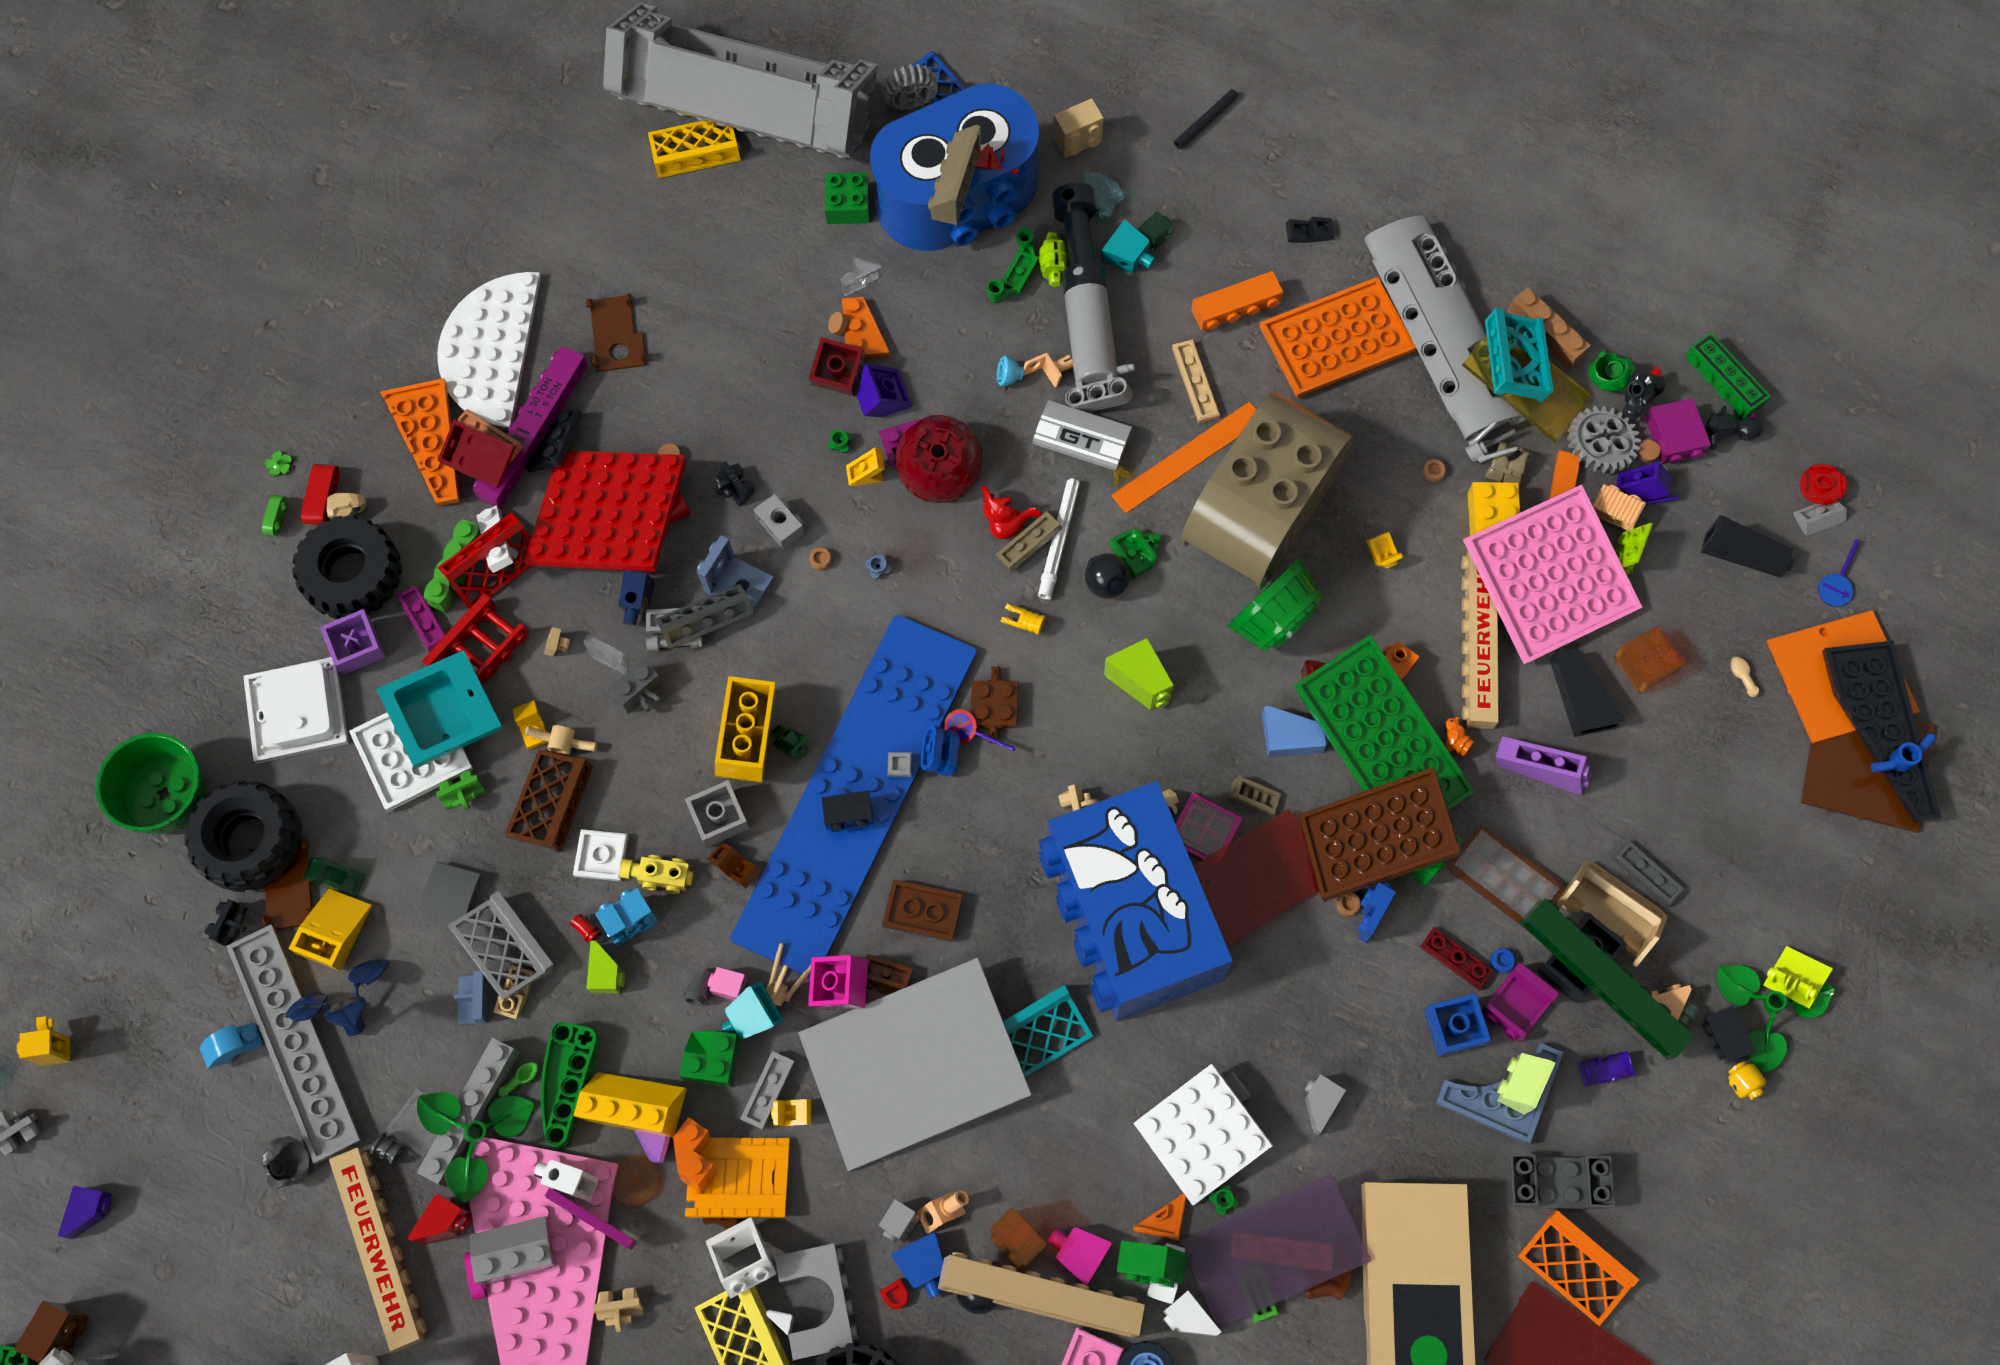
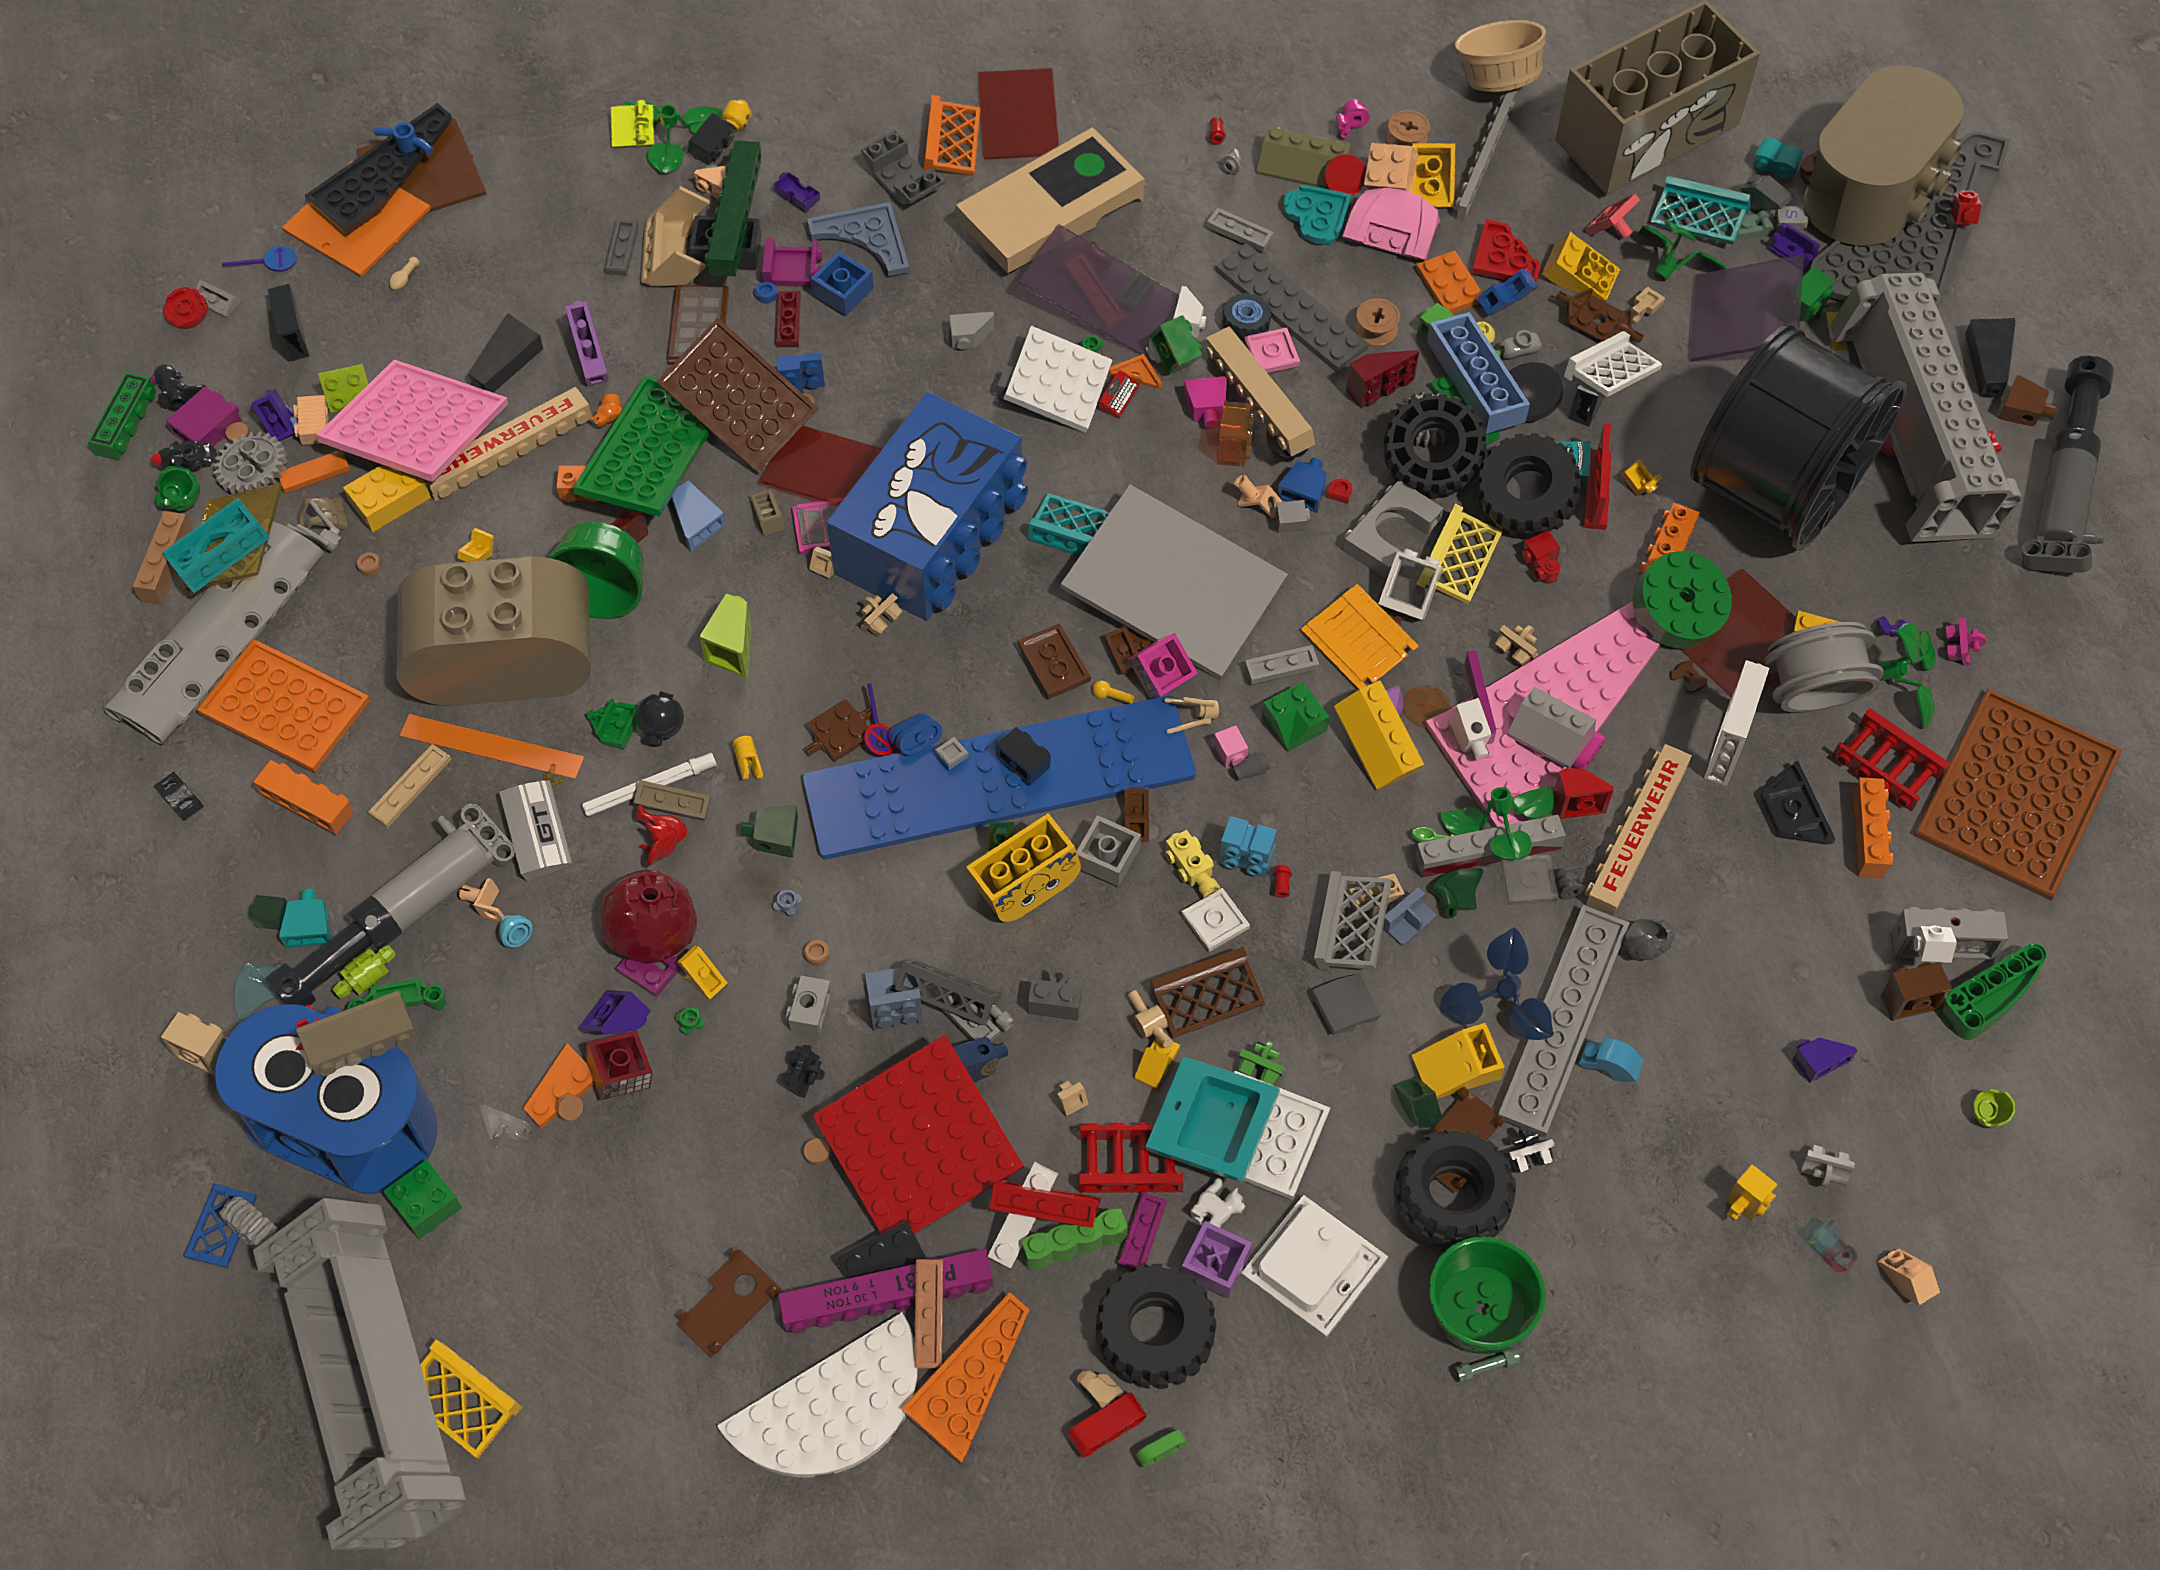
camera: 130 degrees left, 10 degrees down
bright green plant [264,451,293,477] -> none
dark red slope [437,419,516,488] -> none
green beam [541,1022,601,1149] -> none
clear tile [583,635,633,675] -> none
lime slope [586,941,625,994] -> none
orange brick [673,1117,716,1194] -> none
torso [722,981,784,1039] -> none
white slope [766,1310,795,1335] -> none
yellow bracket [771,1099,811,1126] -> none
black piece [1174,89,1238,149] -> none
yellowish green slope [1497,1053,1555,1115] -> none
clear orange brick [1613,626,1685,694] -> none
none -> dark green torso [741,805,798,858]
none -> yellow bar [1092,680,1134,704]
none -> slope [1100,370,1139,418]
none -> white animal [1190,1178,1245,1228]
none -> dark green arm [1431,868,1483,918]

